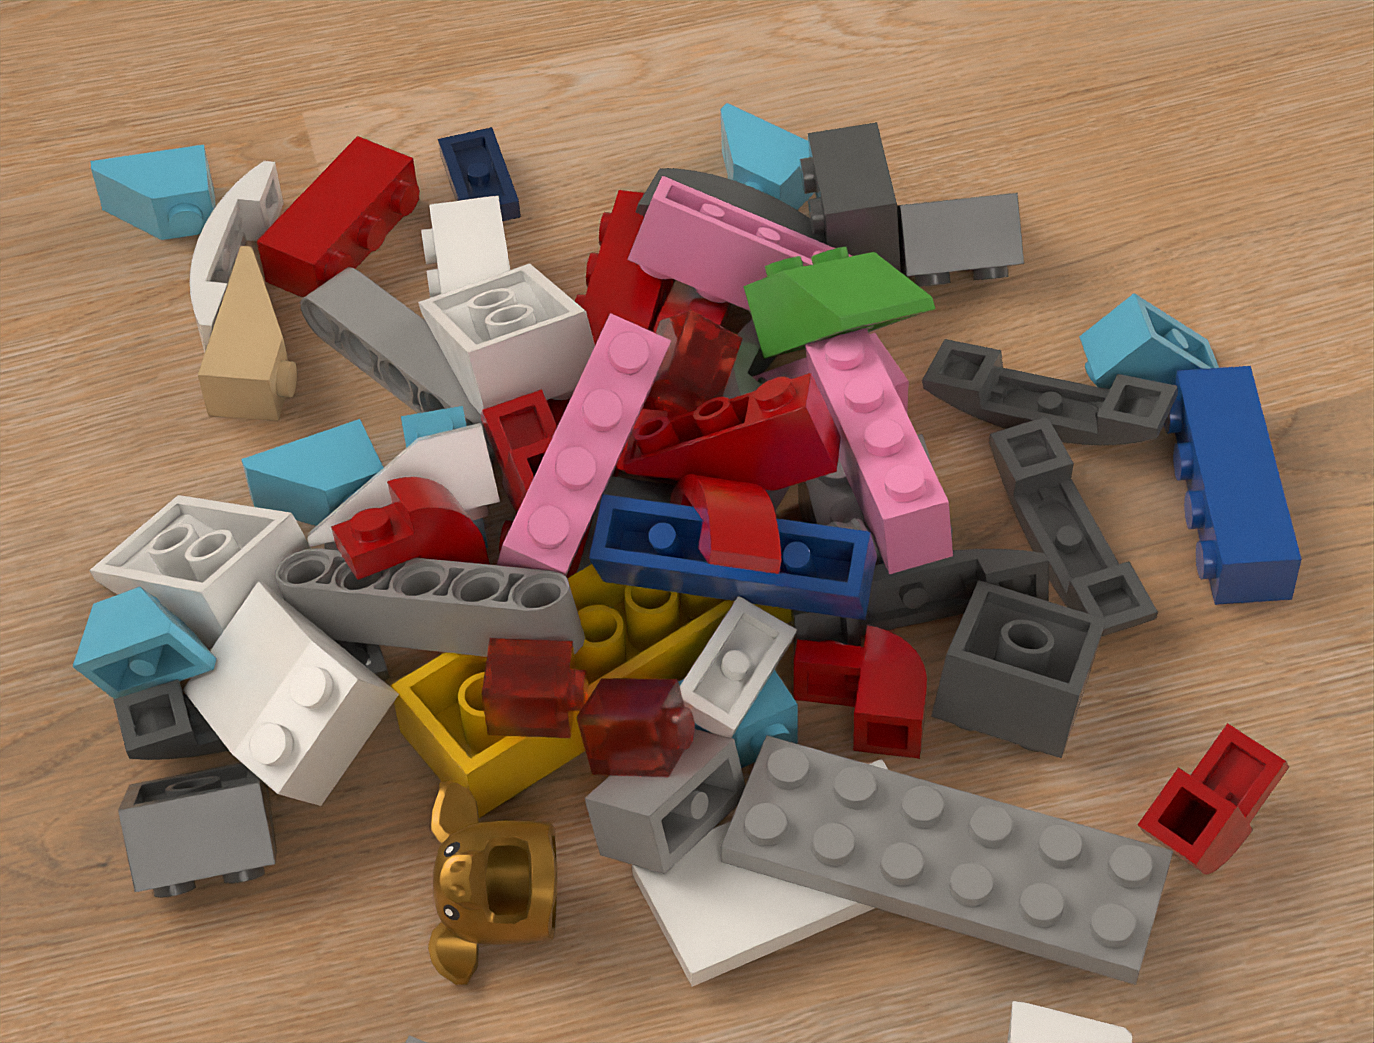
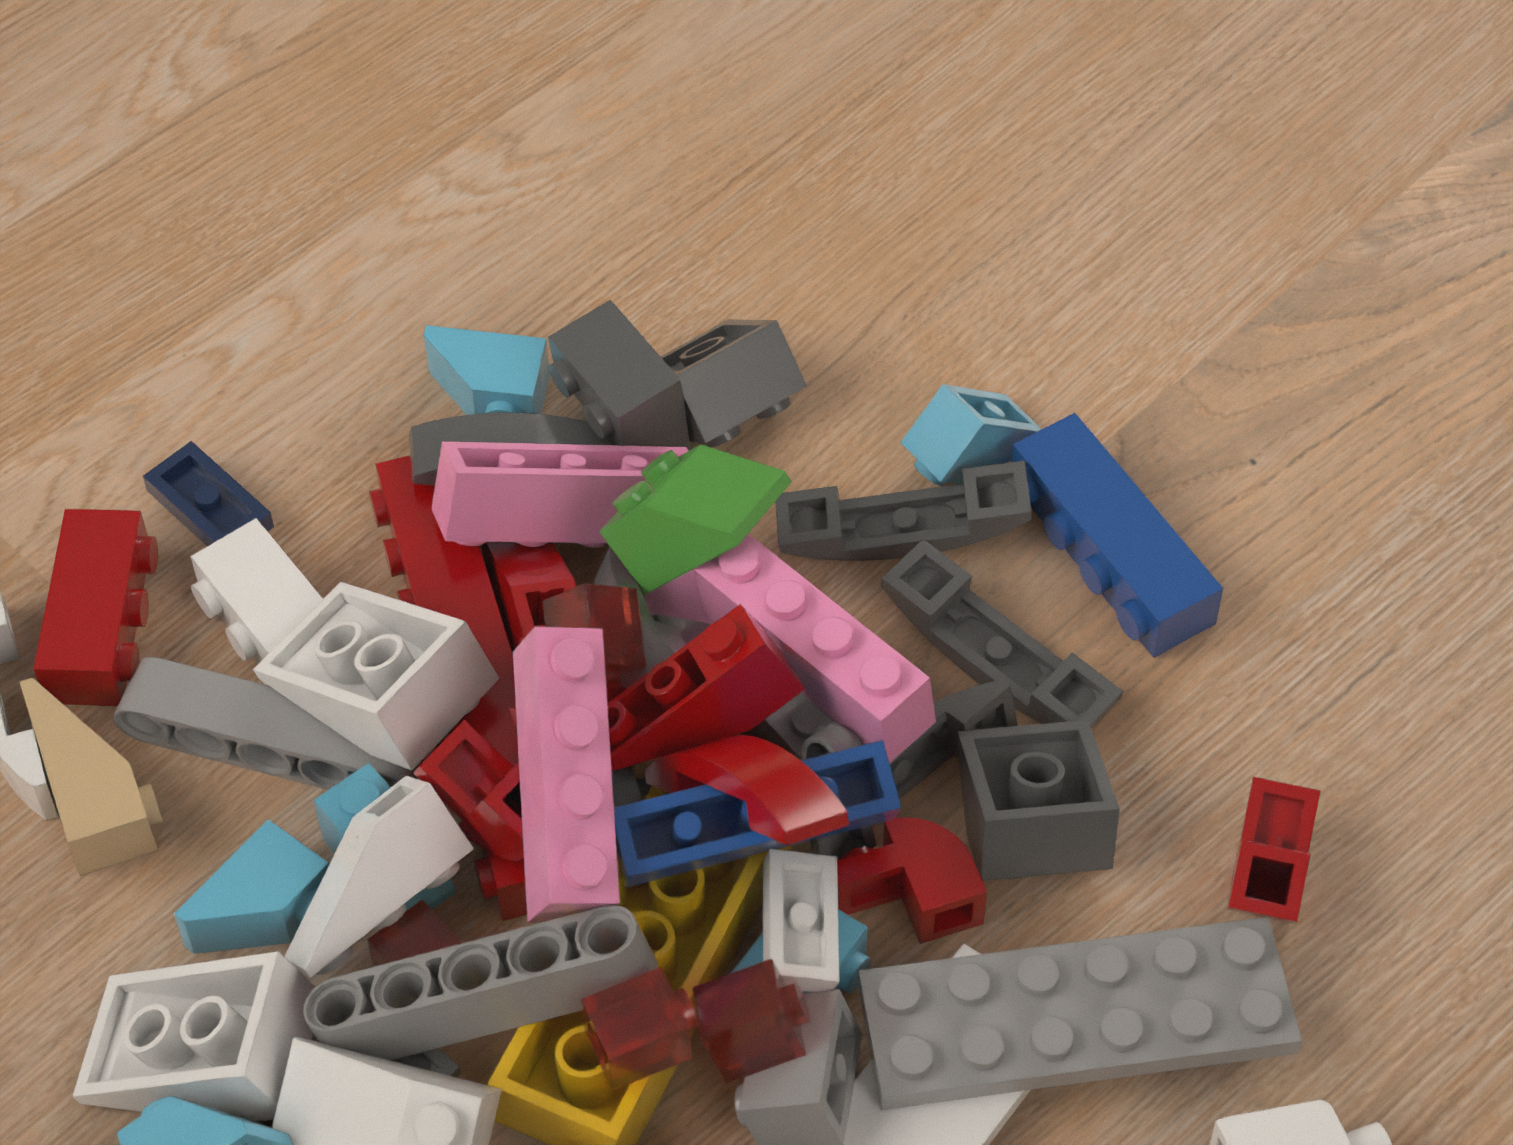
camera: 30 degrees left, 5 degrees up
red brick [331,477,490,580] -> none

